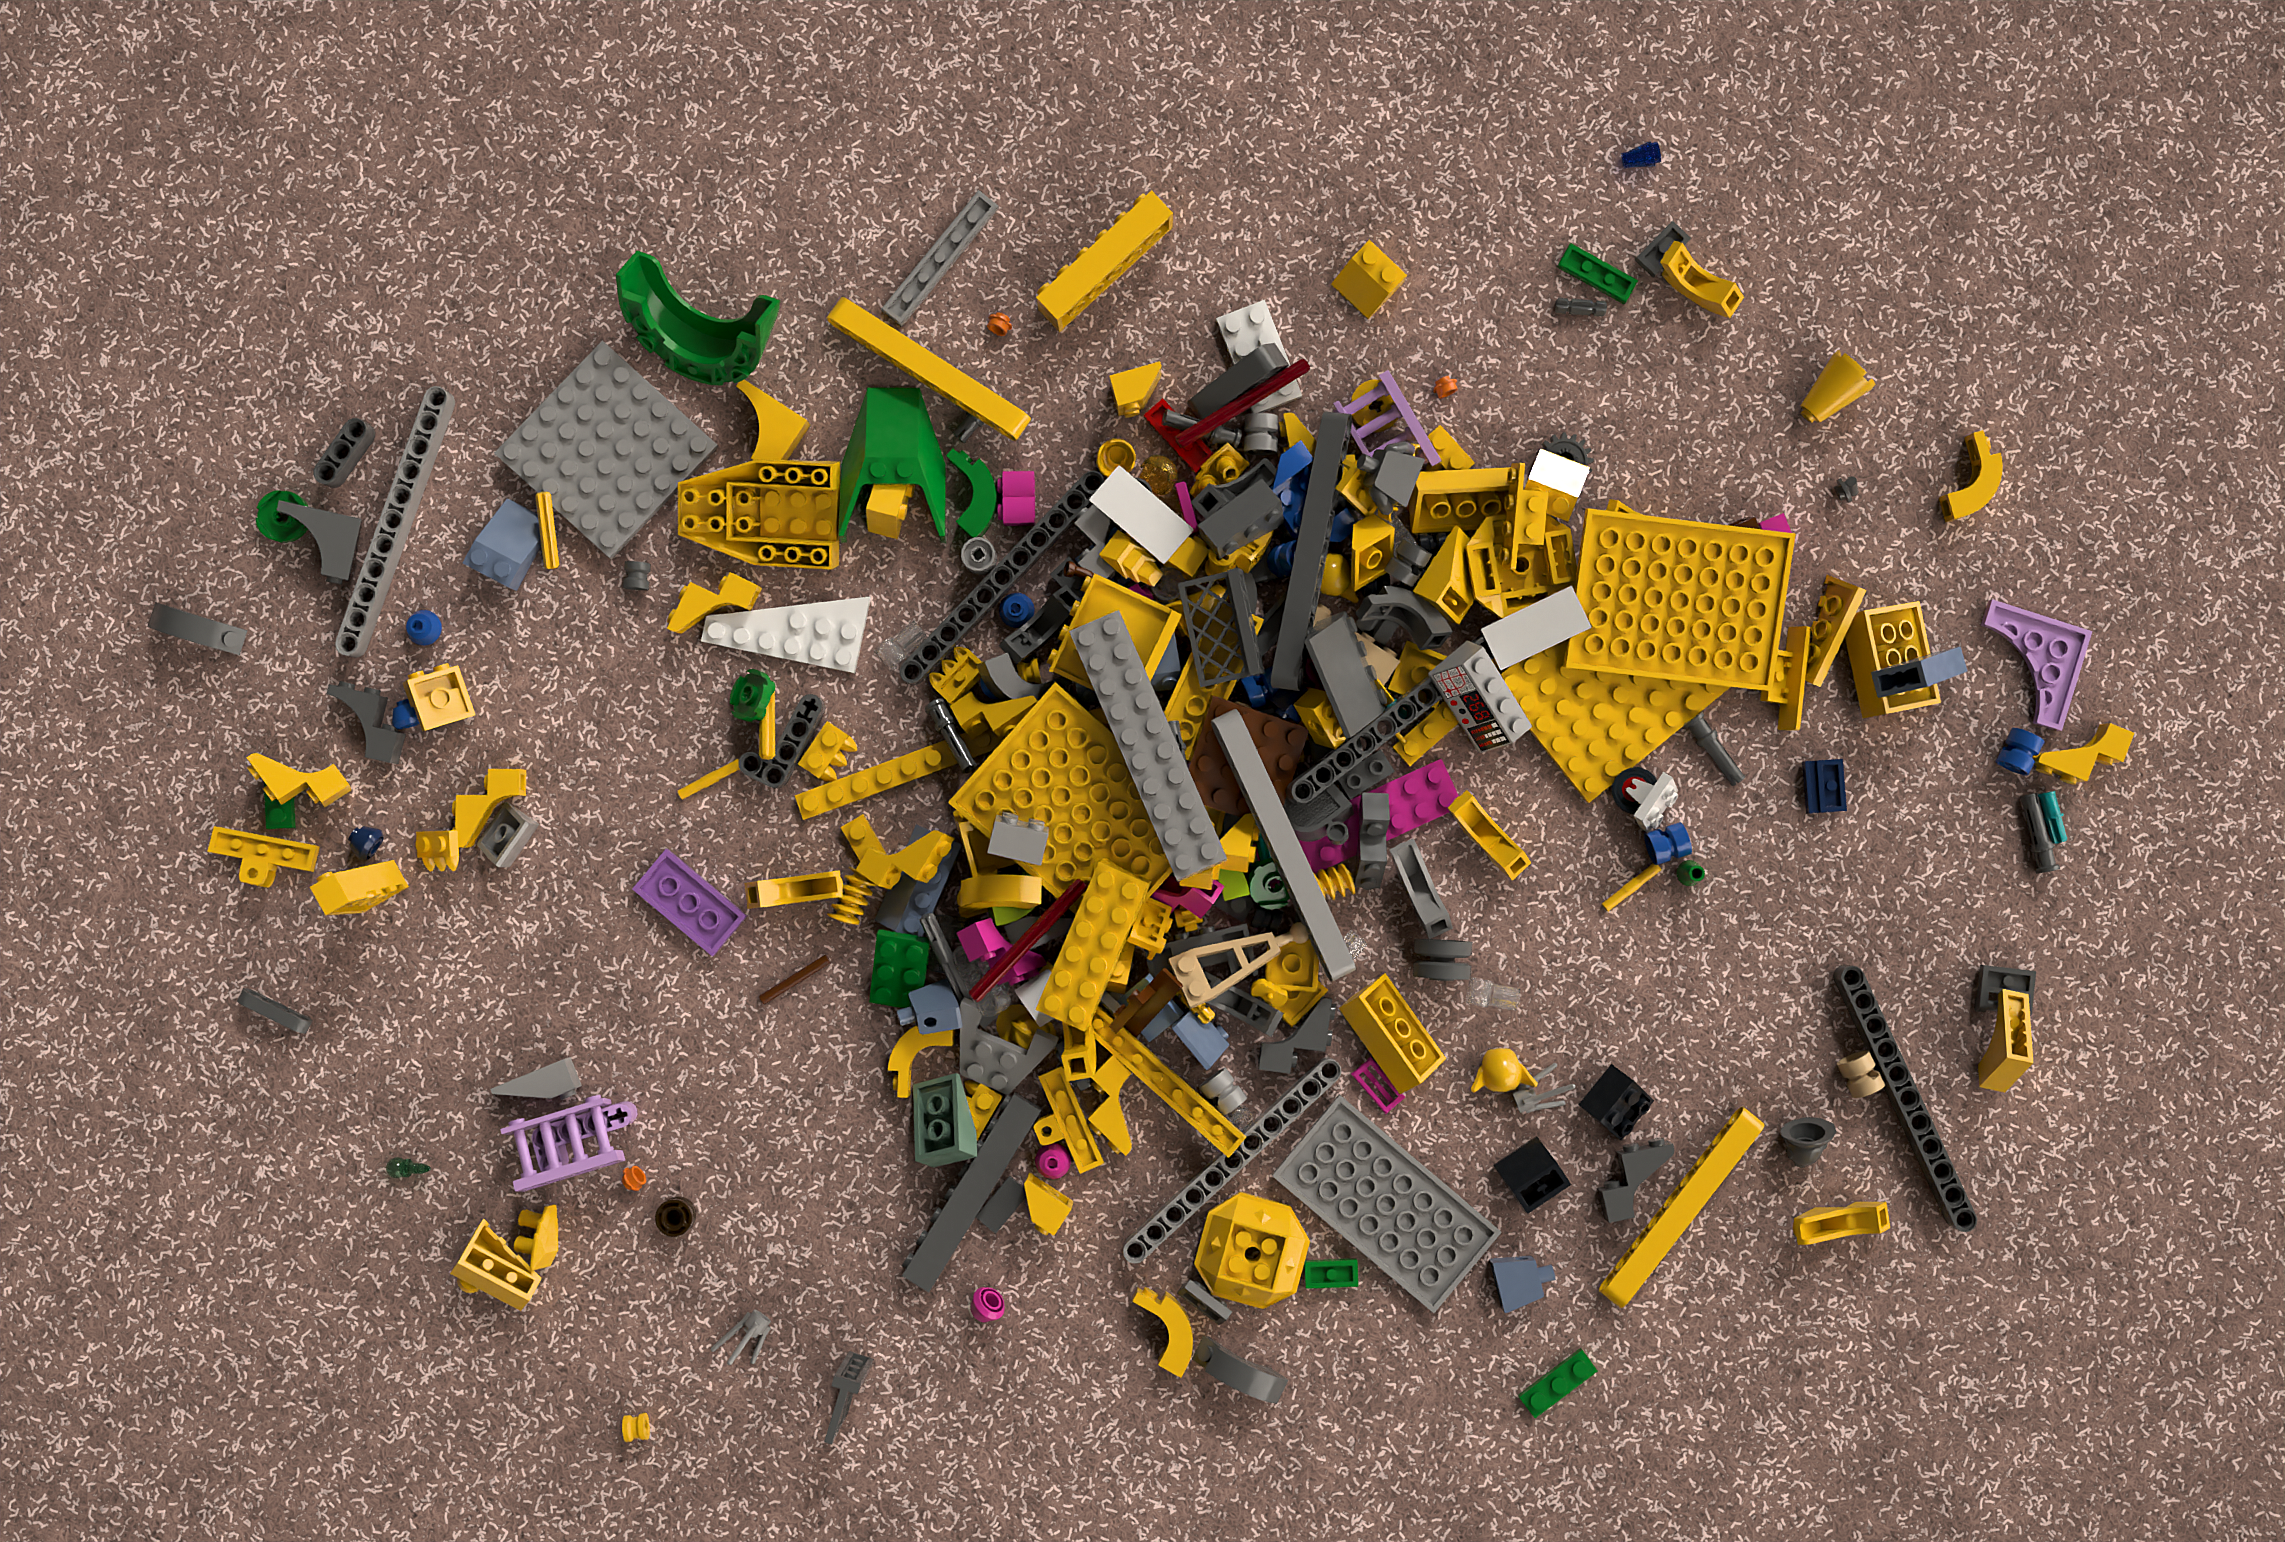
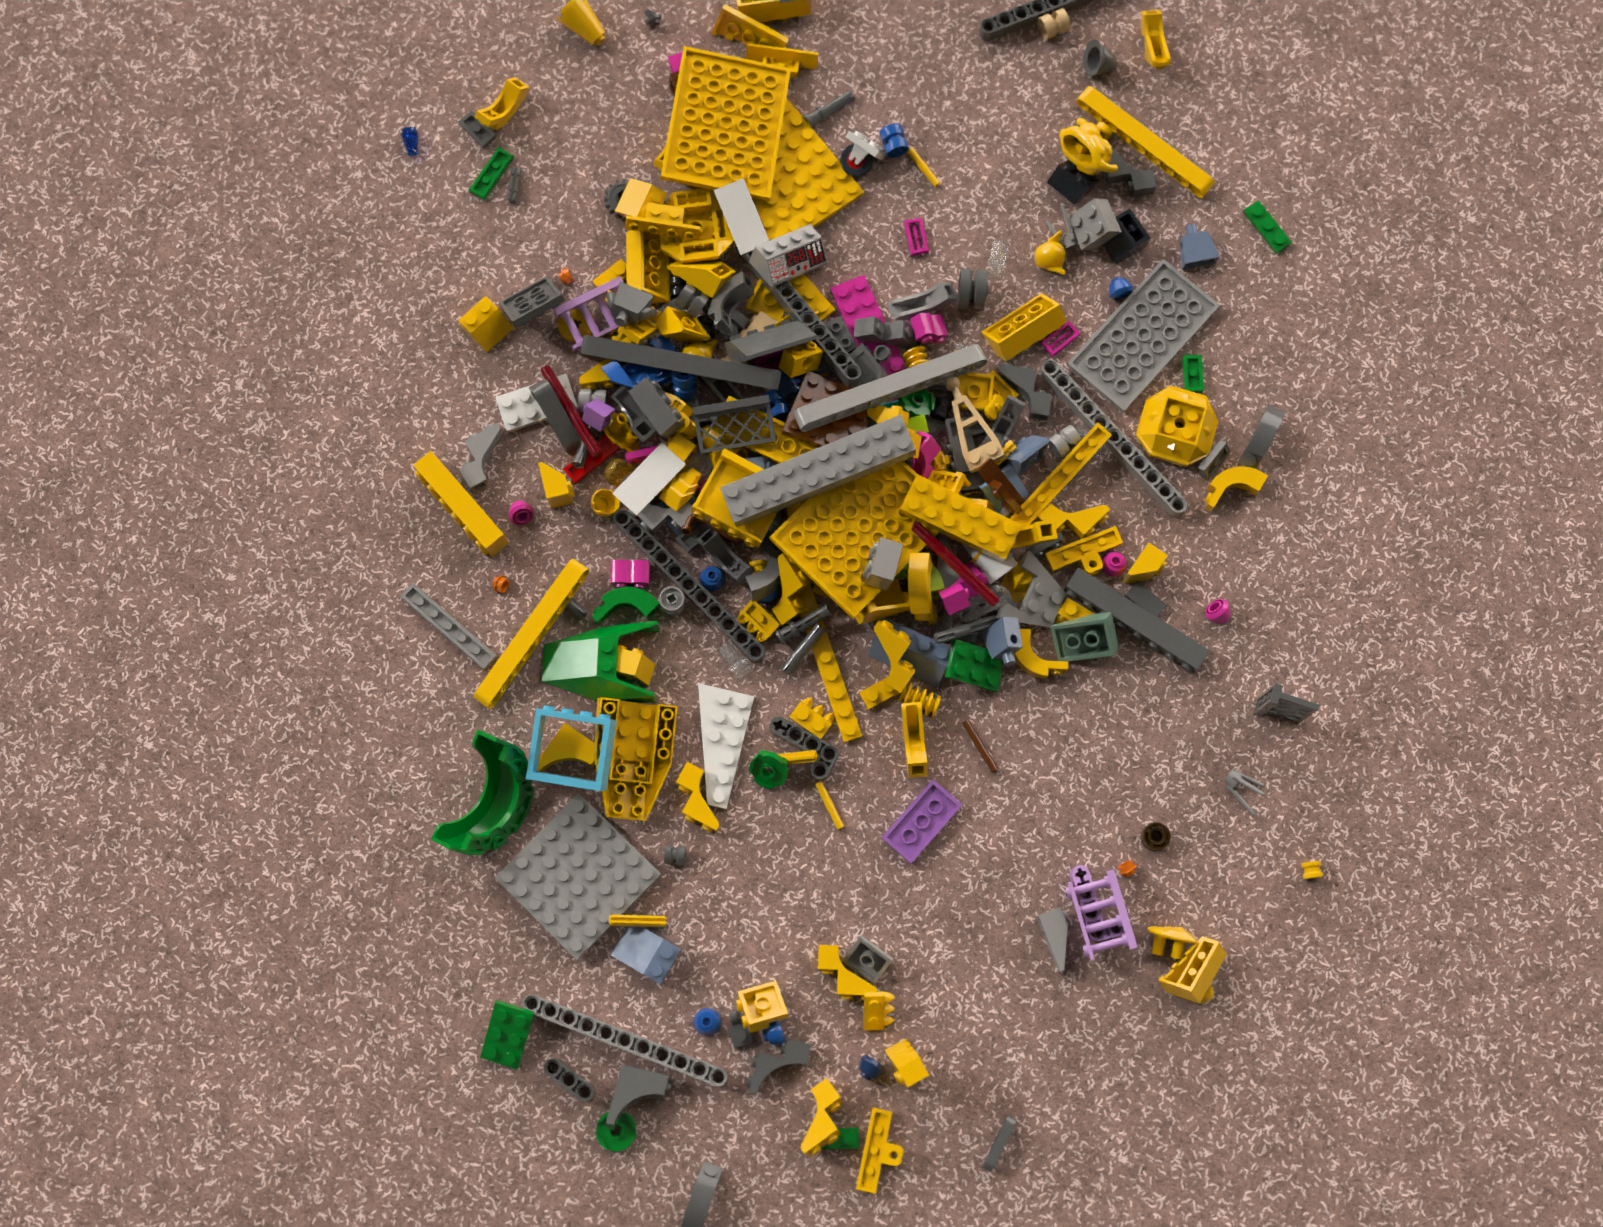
camera: 90 degrees left, 10 degrees down
clear green bar [386,1157,431,1178] -> none
yellow arch [1448,790,1531,881] -> none
green cone [1676,860,1705,886] -> none
dark blue plate [1802,759,1847,814] -> none
none -> light grey arch [459,423,503,493]
none -> green plate [480,1000,535,1070]
none -> dark grey plate [499,276,565,328]
none -> dark pink cone [508,500,534,525]
none -> medium azure window [526,705,617,791]
none -> medium lavender brick [582,398,615,432]
none -> dark grey plate [728,1011,753,1048]
none -> dark grey pin [781,623,826,675]
none -> dark pink tile [904,218,929,257]
none -> dark pink brick [910,313,949,345]
none -> yellow piece [1059,118,1118,175]
none -> light grey brick [1068,198,1121,251]
none -> yellow tile [1096,122,1113,139]
none -> blue cone [1109,277,1134,300]

